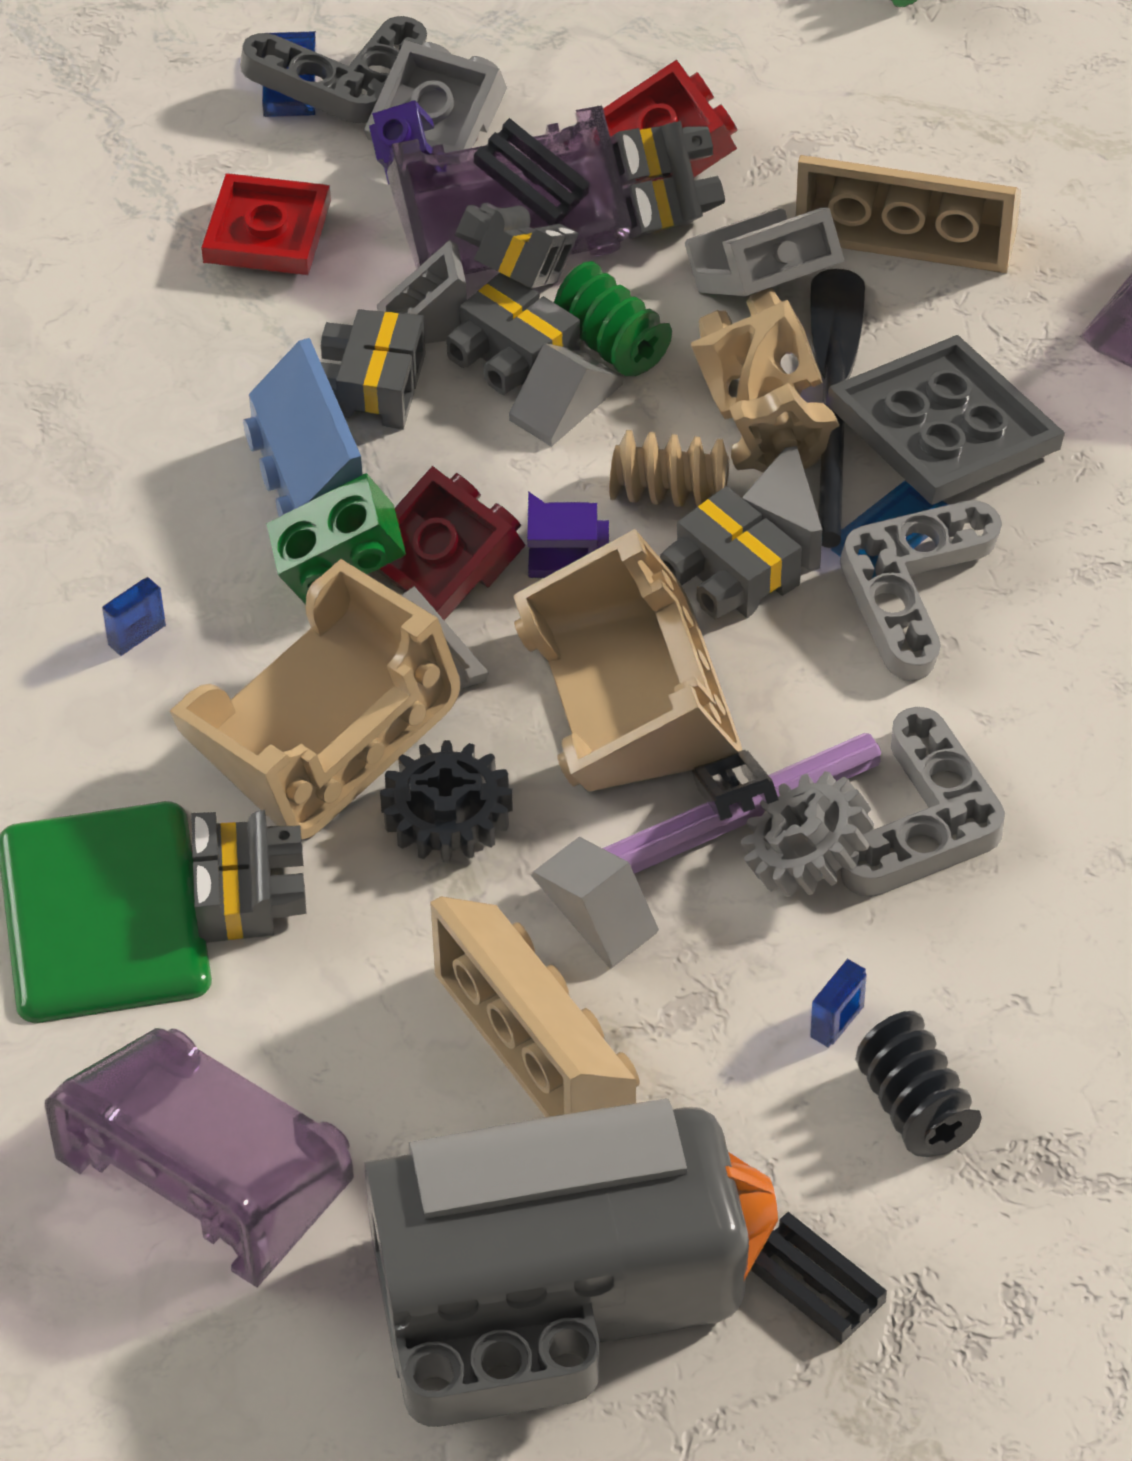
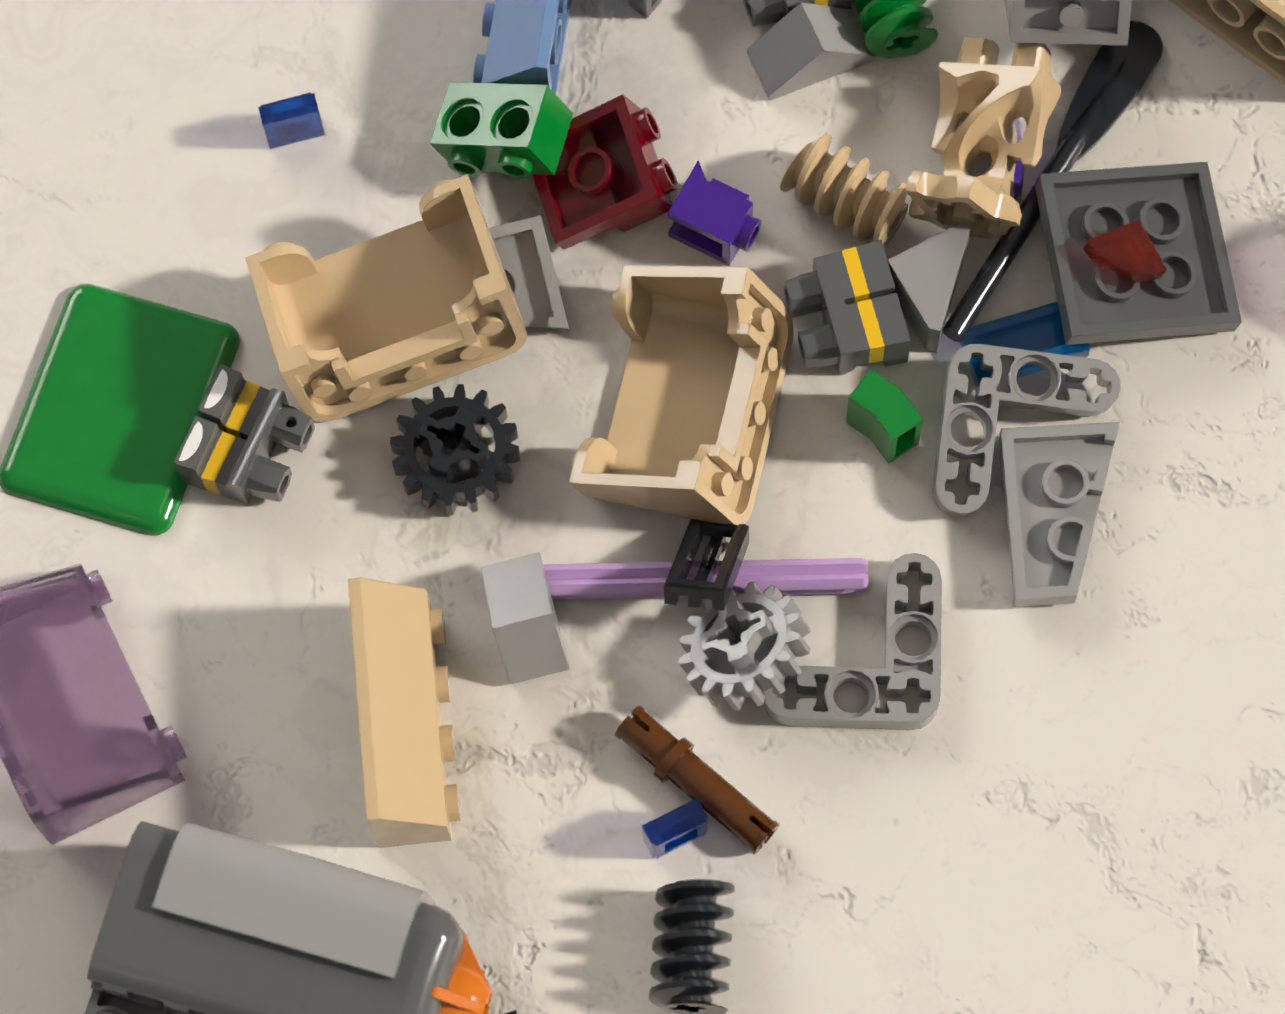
camera: 30 degrees right, 20 degrees up
none -> reddish brown pin [615,705,780,855]
none -> green piece [846,369,923,464]
none -> light grey wing [999,422,1120,607]
none -> clear red tile [1083,219,1167,282]

